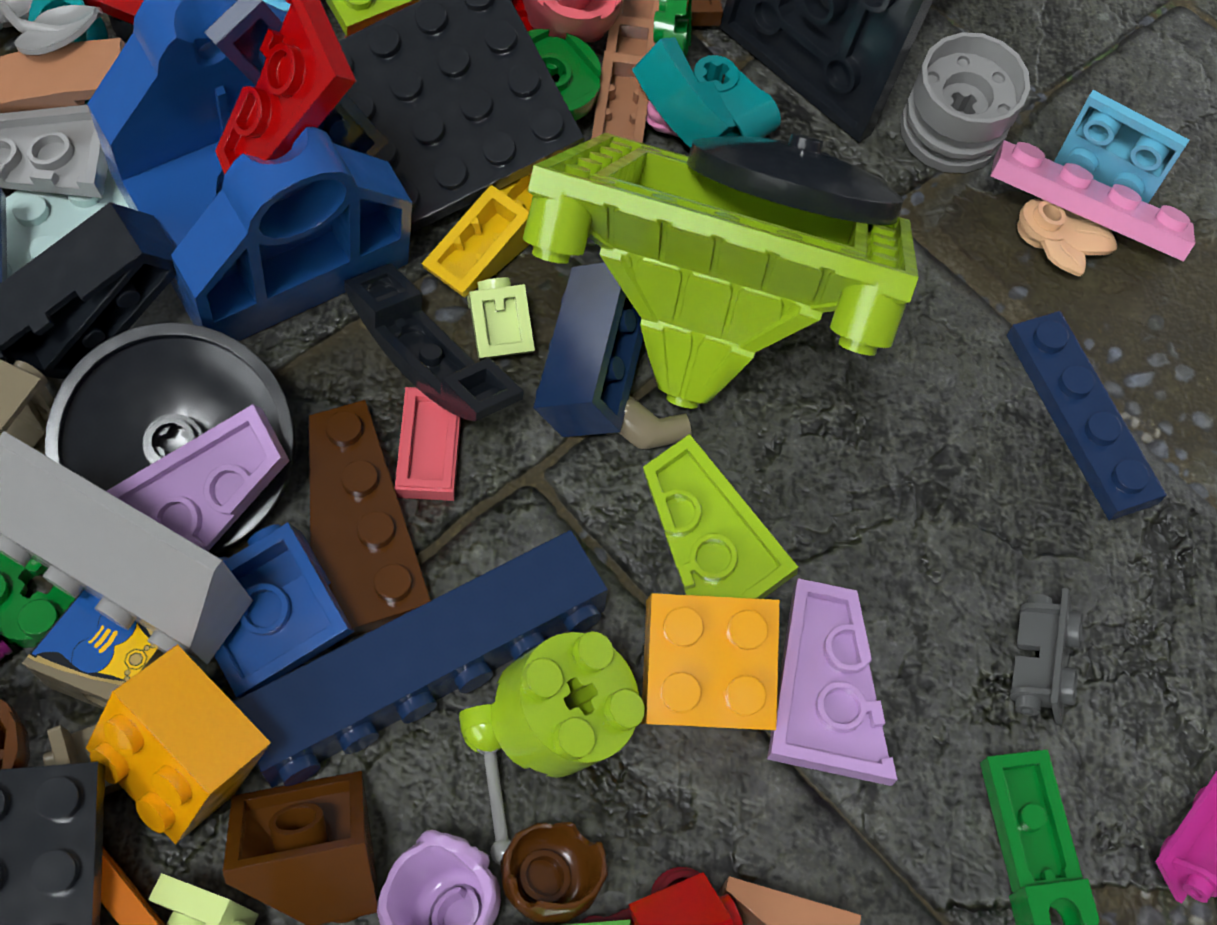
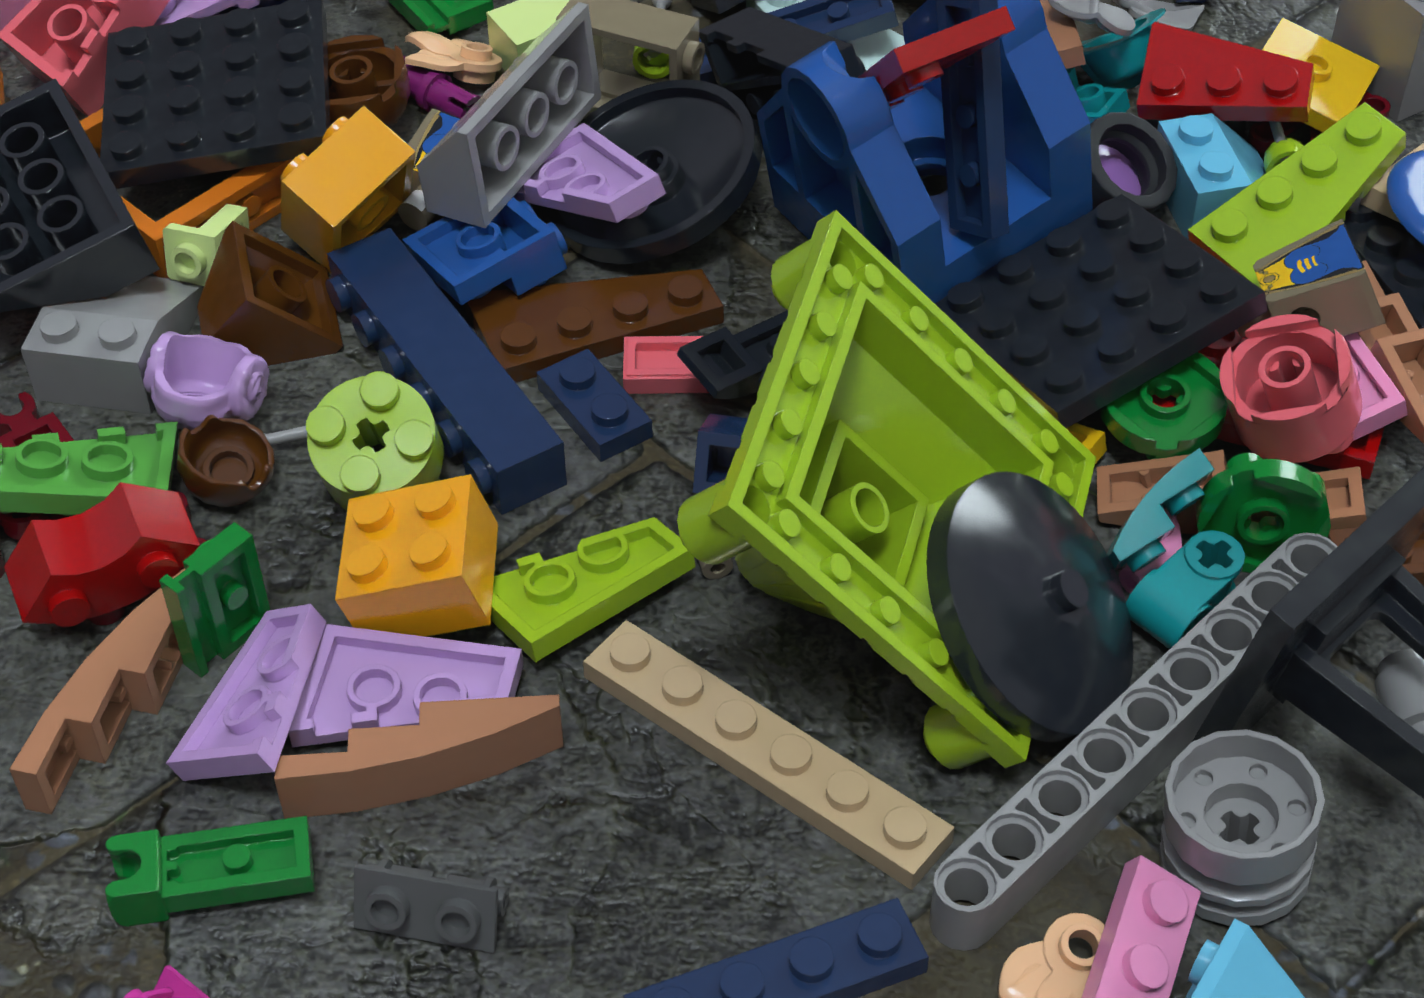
camera: 95 degrees right, 15 degrees down
none -> green plate [159,522,271,678]
none -> lavender wing [166,604,327,781]
none -> nougat slope [274,694,563,819]
none -> dark blue plate [536,349,653,462]
none -> tan plate [583,620,955,890]
none -> light grey beam [929,532,1338,951]

